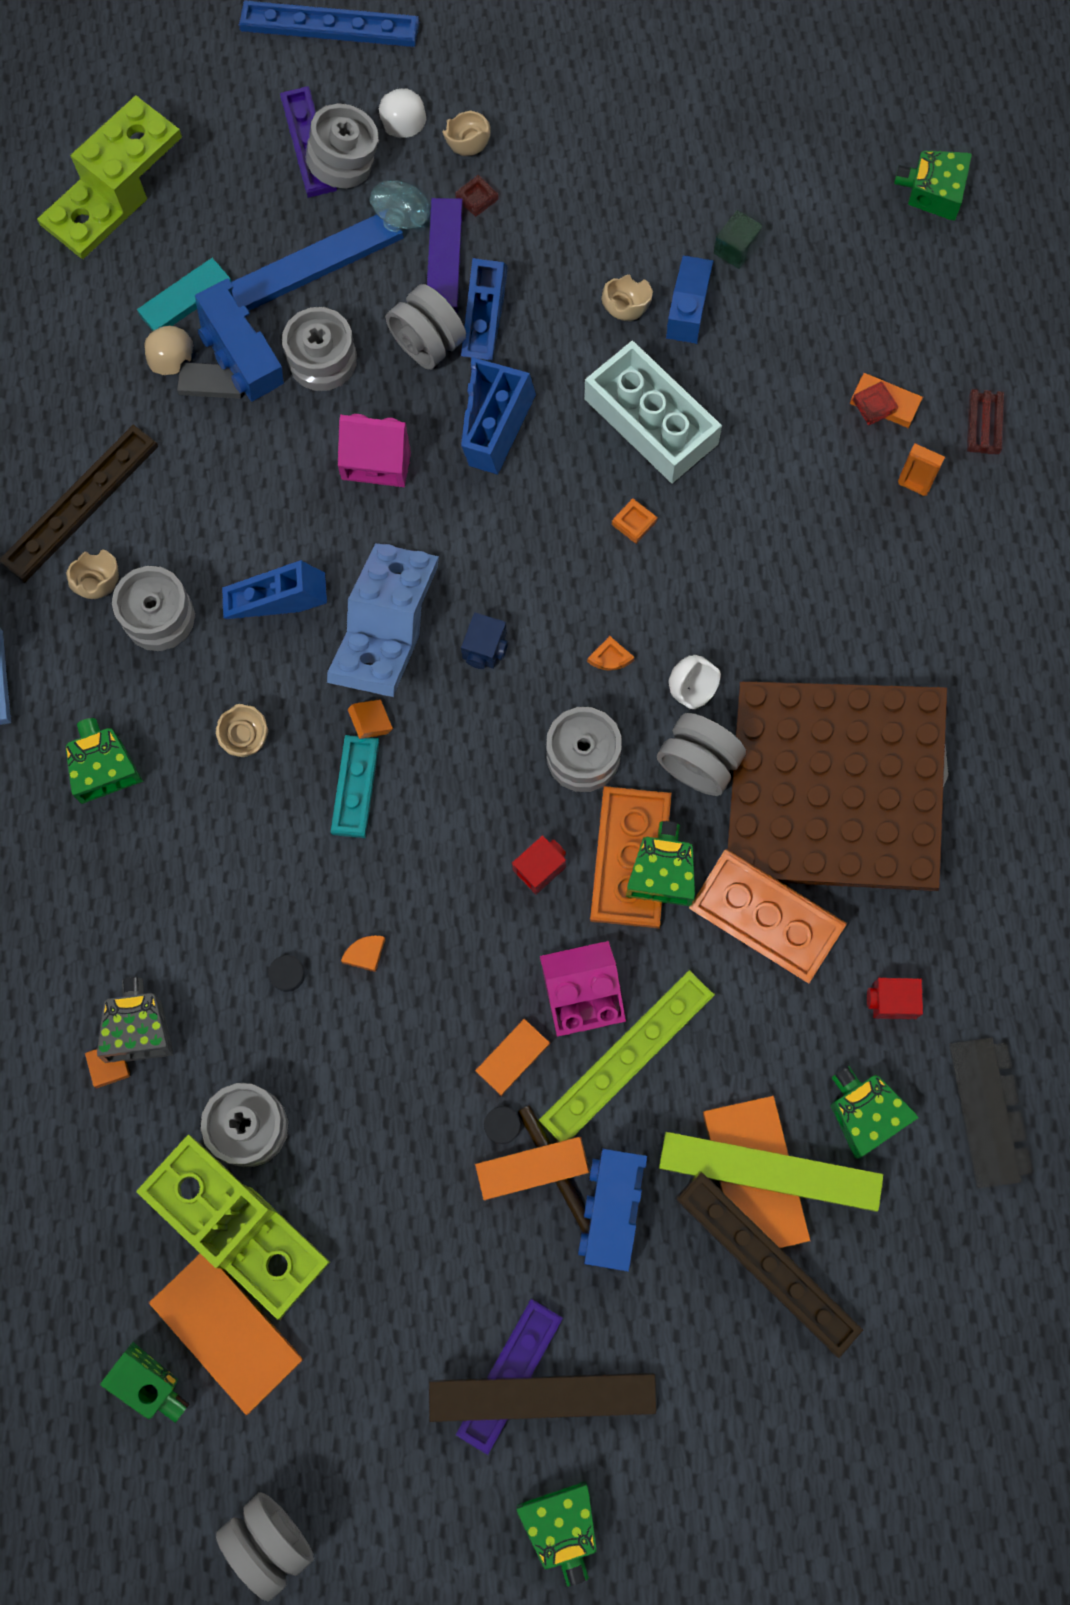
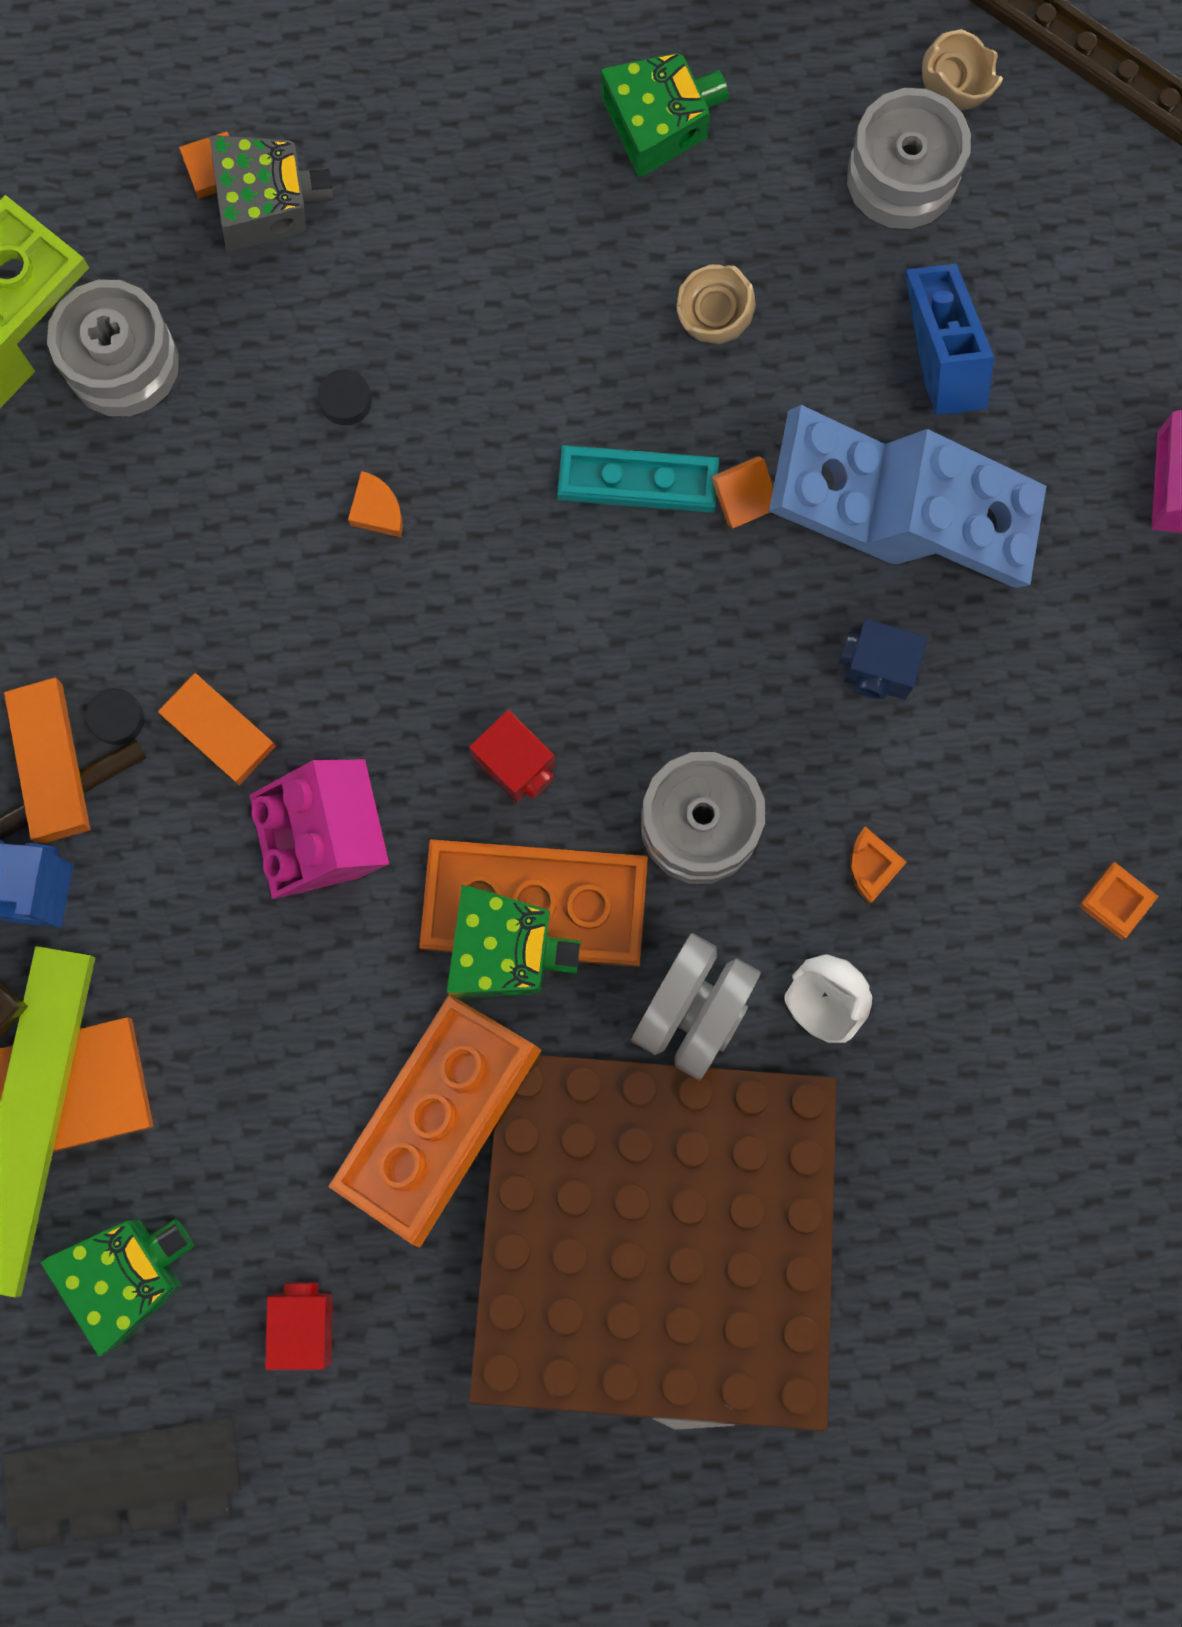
camera: 85 degrees right, 5 degrees up
lime tile [539,970,714,1142] -> none

